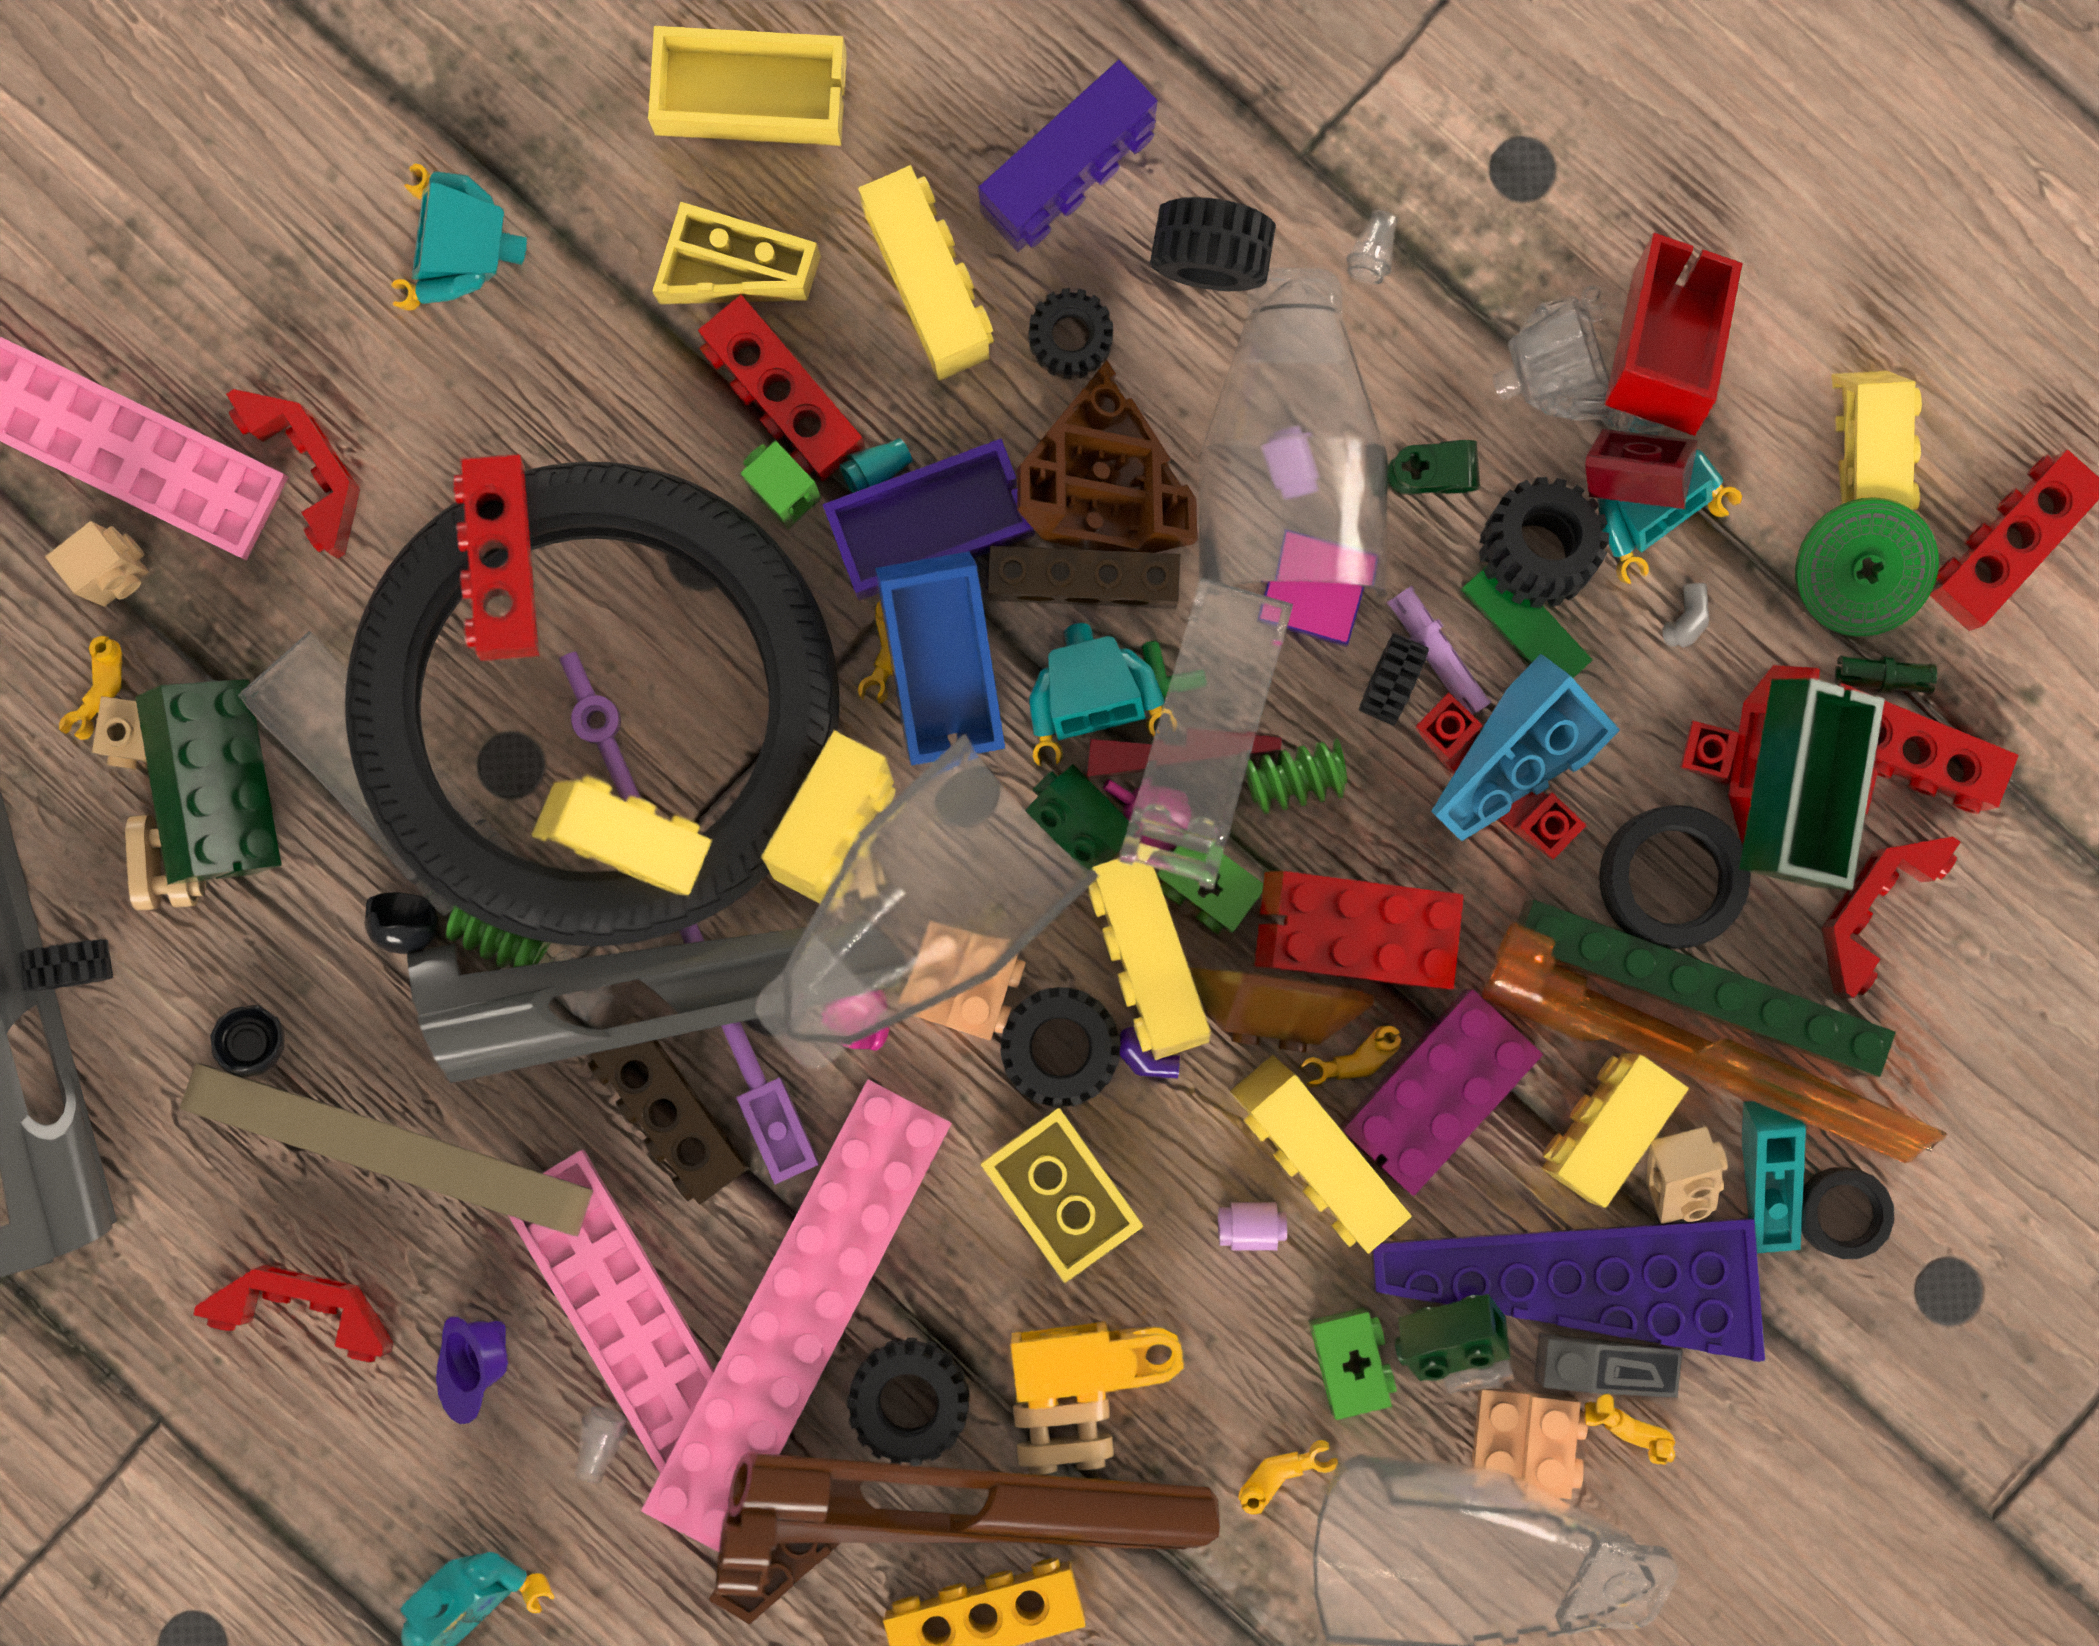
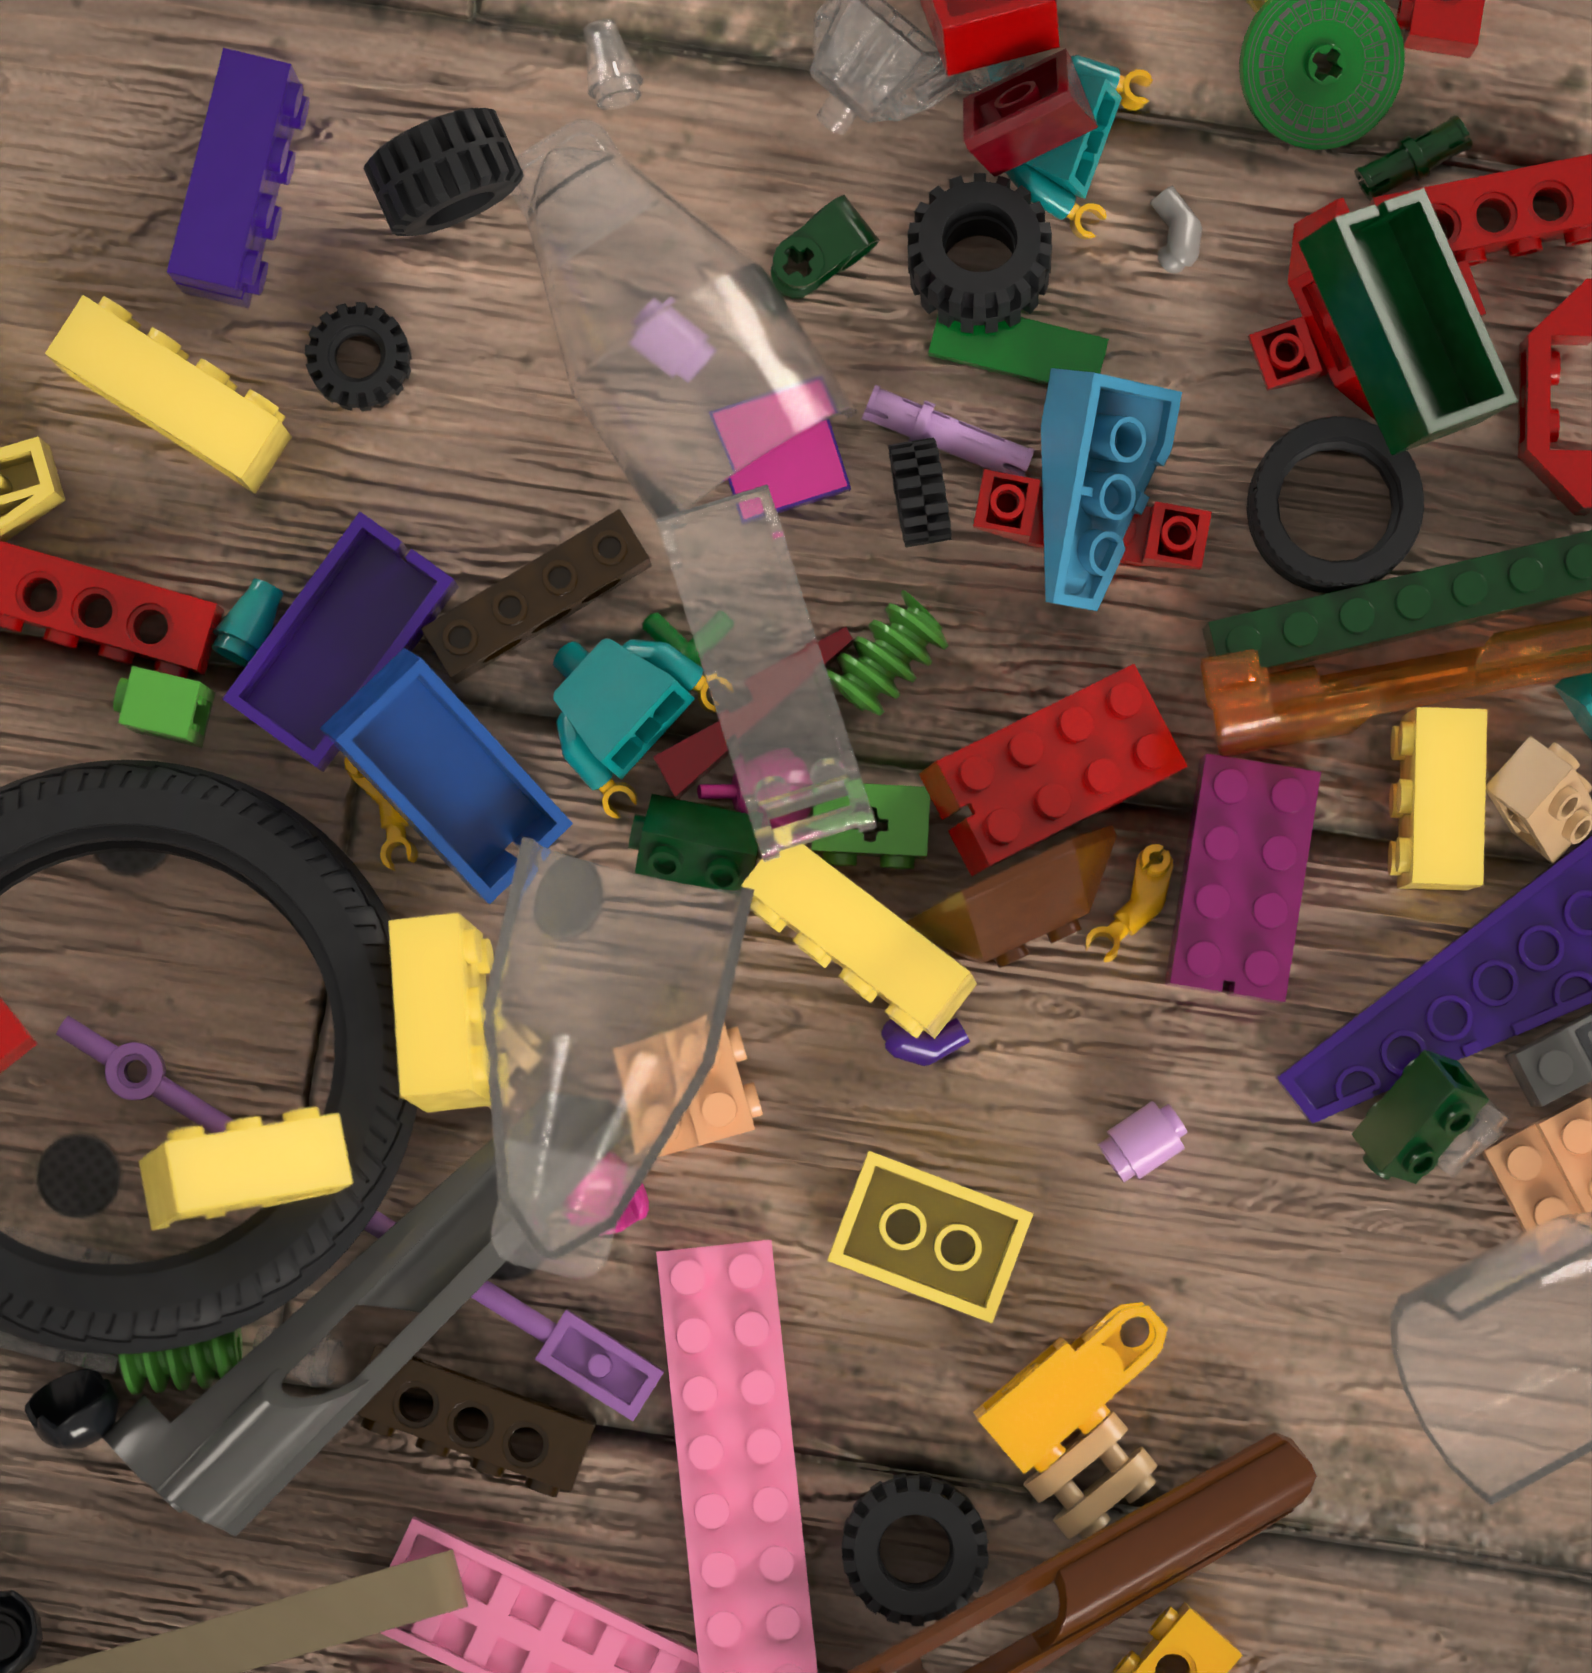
camera: 30 degrees left, 0 degrees up
black tyre [1000,987,1121,1108] -> none
reddish brown wedge [1017,360,1198,553] -> none
light yellow wedge [1230,1055,1412,1254] -> none
yellow arm [1238,1440,1338,1515] -> none
bright green brick [1308,1307,1397,1420] -> none

